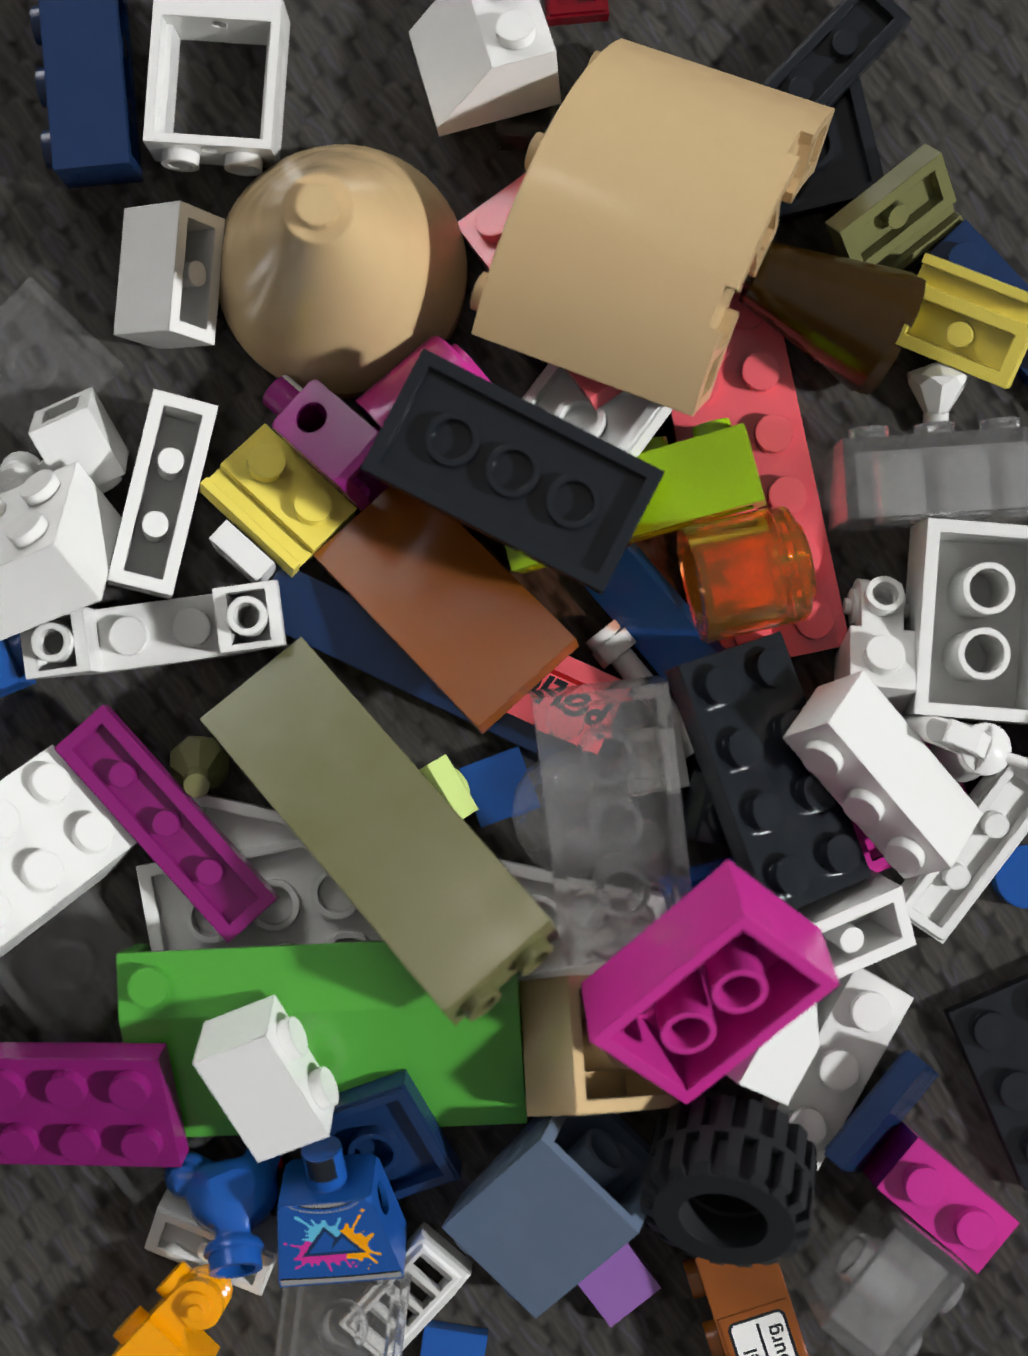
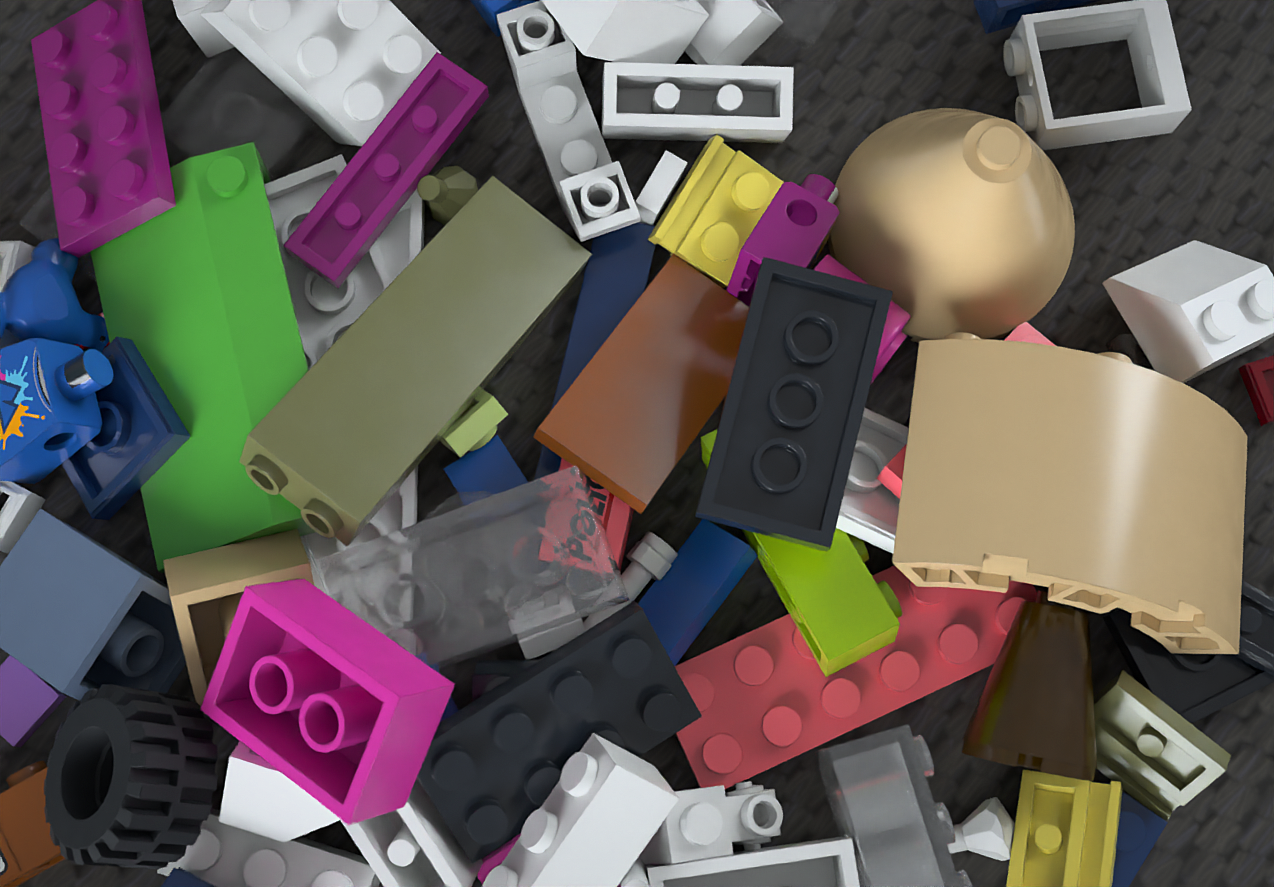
camera: 70 degrees right, 10 degrees down
white brick [113,200,225,349] -> none
white brick [192,995,339,1163] -> none
clear orange piece [677,505,816,643] -> none

